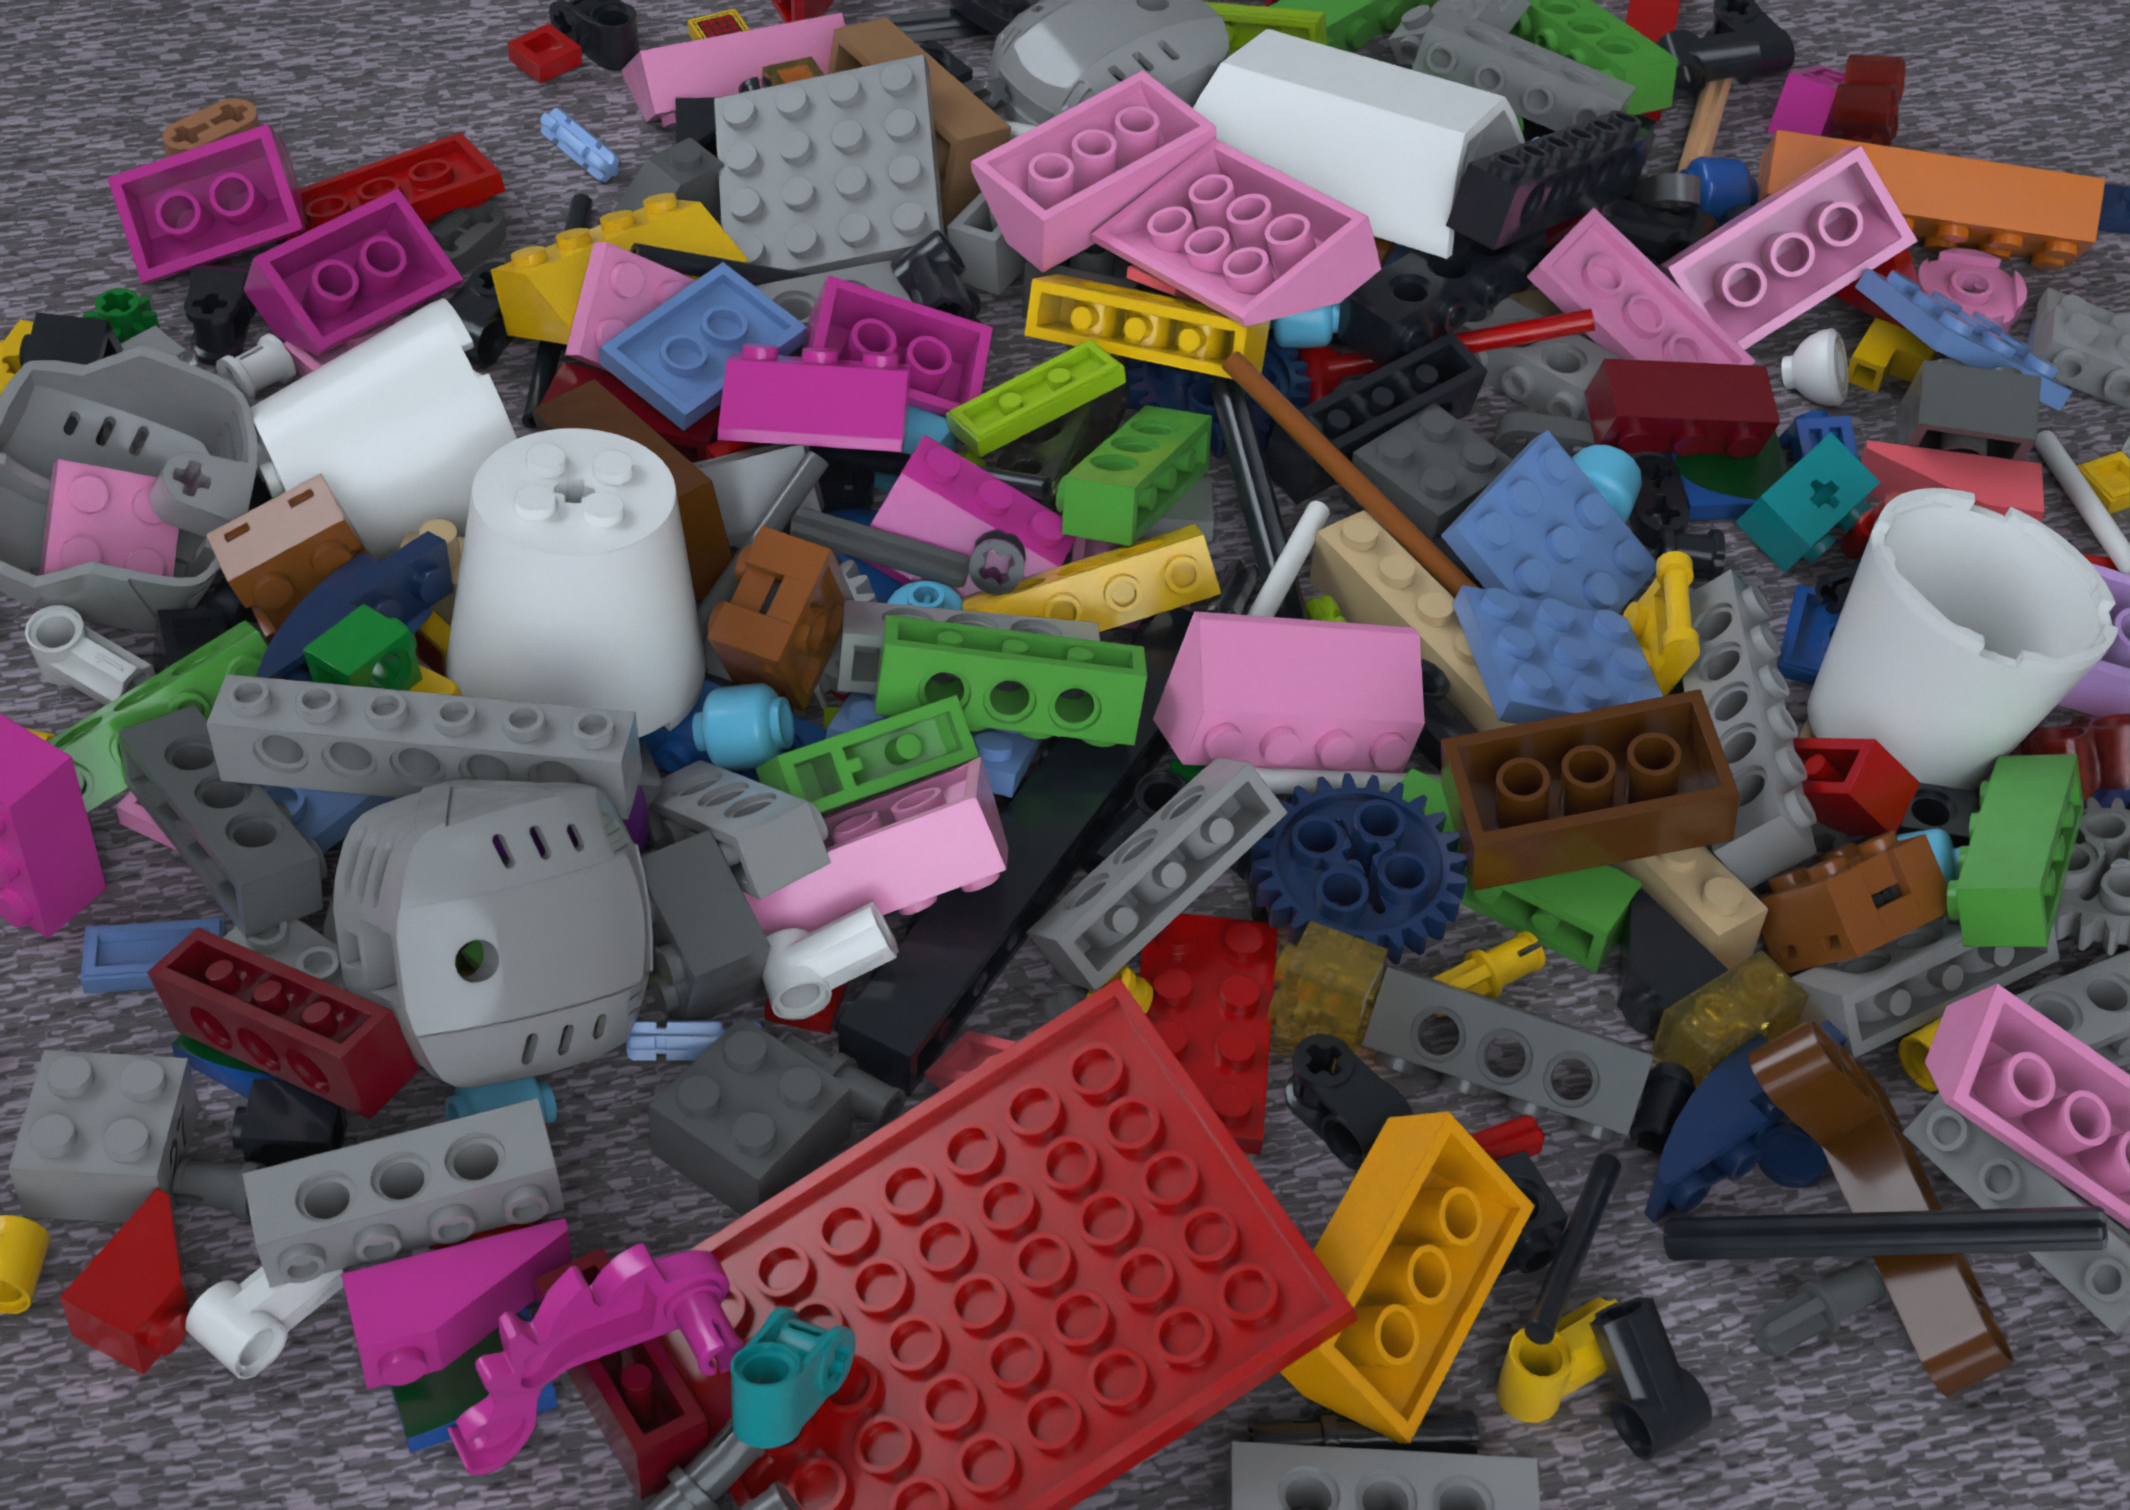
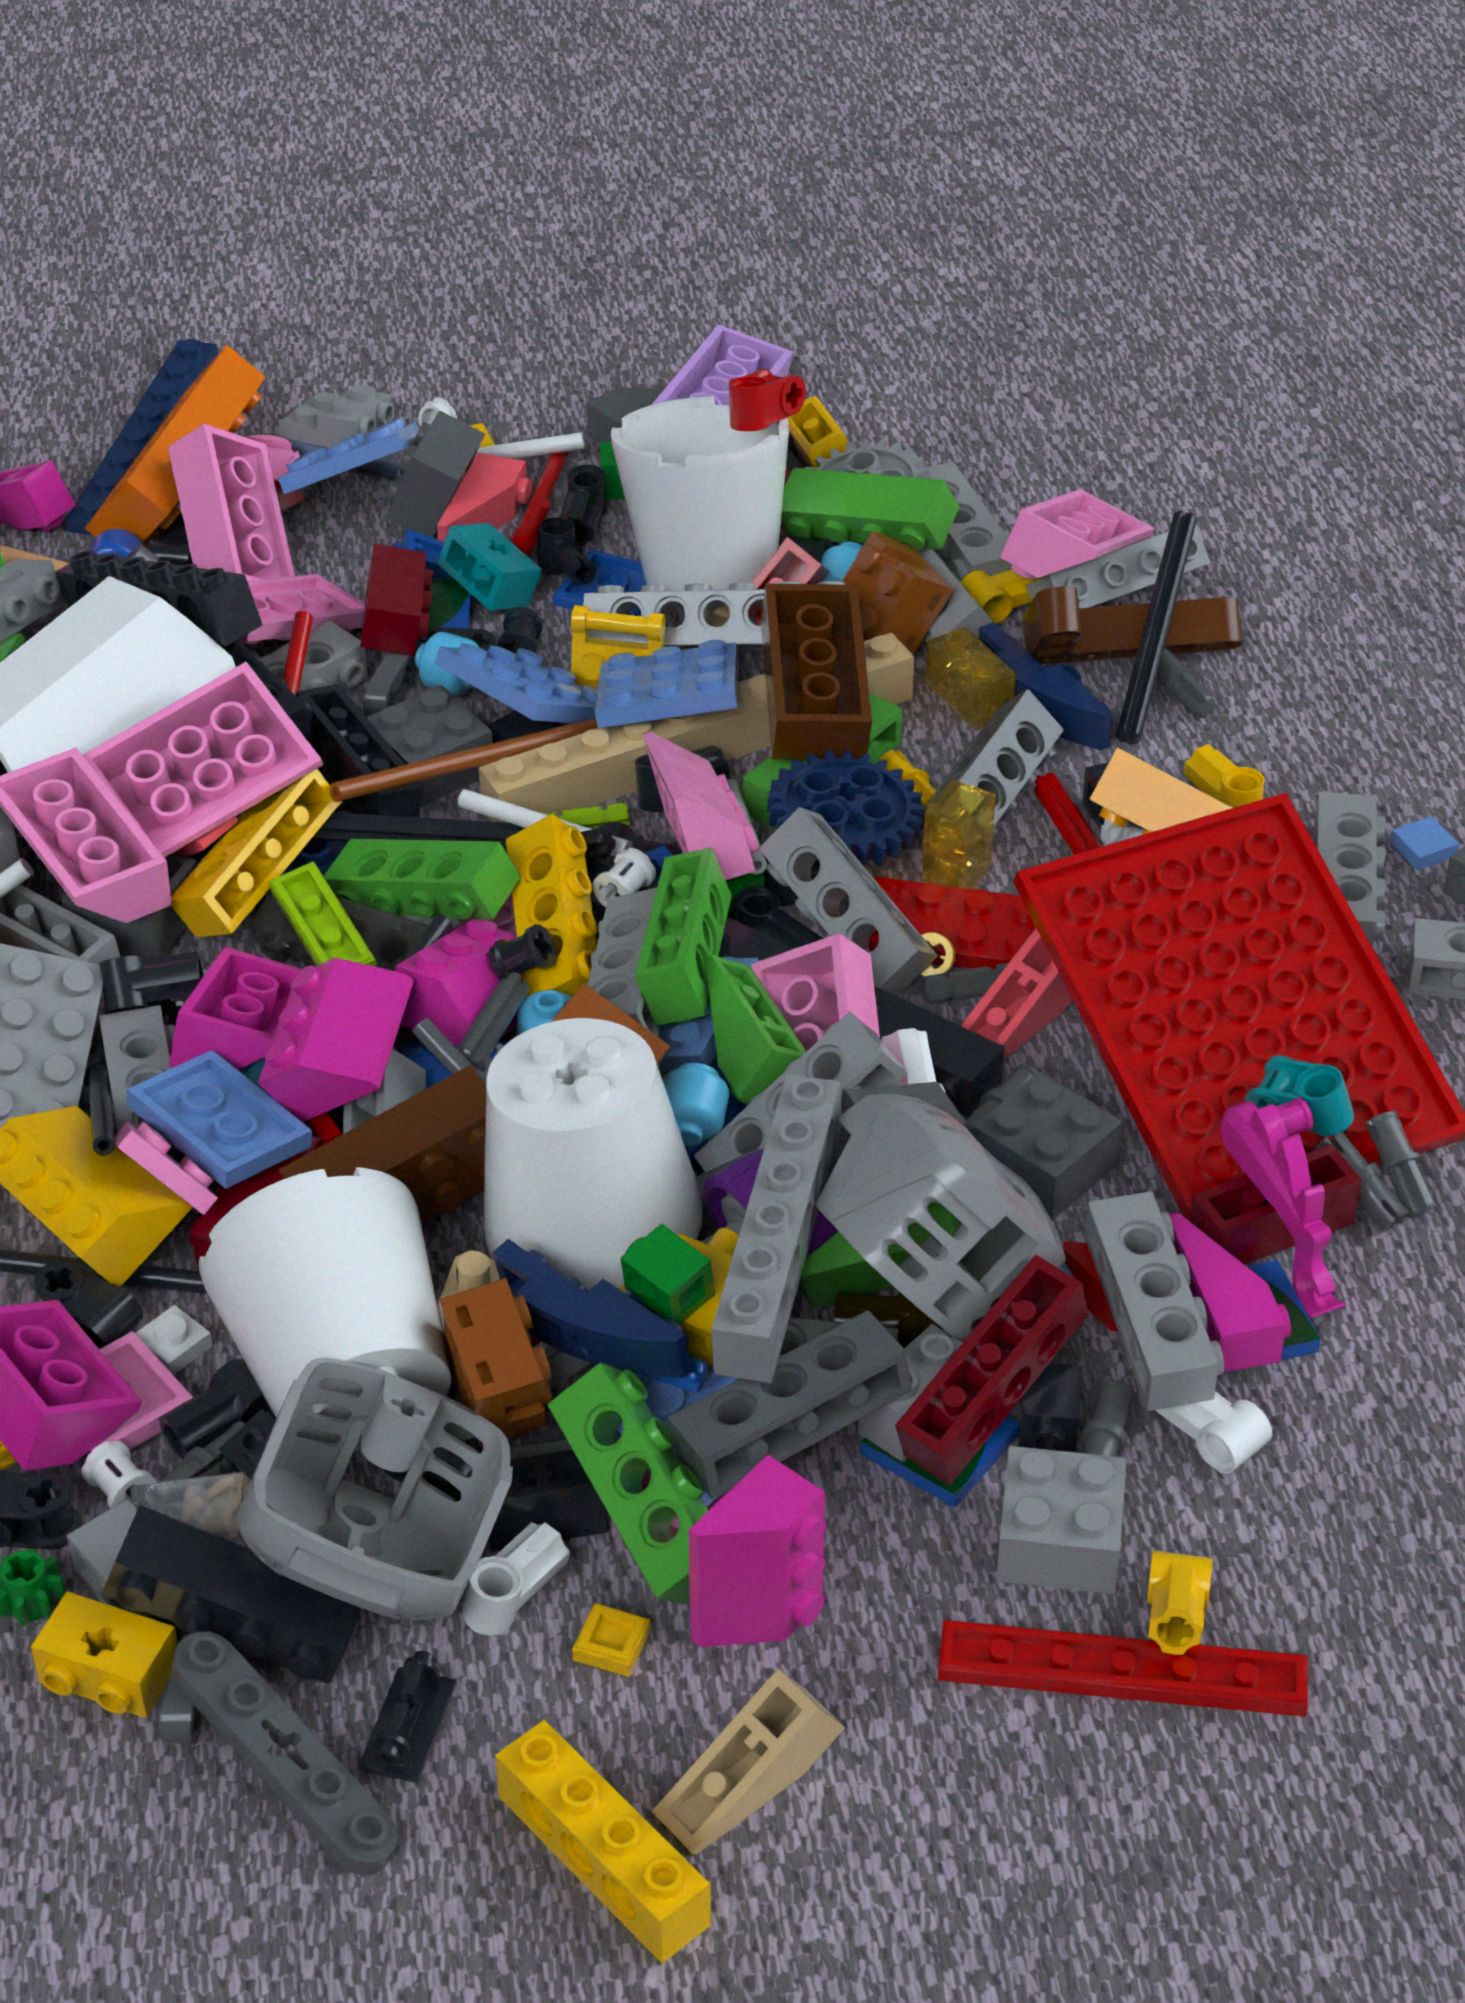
camera: 80 degrees left, 5 degrees down
bright pink plate [39,459,185,577] -> none
red slope [60,1188,190,1375] -> none
medium blue tile [81,918,227,994] -> none
black piece [1284,1034,1413,1170] -> none
black bar [1525,1154,1621,1345] -> none
black piece [1590,1297,1712,1460] -> none
black slope [1617,888,1734,1050] -> none
white brick [1782,328,1849,406] -> none
clear red piece [1834,54,1906,147] -> none
yellow piece [1848,317,1938,393] -> none
none -> white bush [593,848,656,907]
none -> red piece [728,369,806,431]

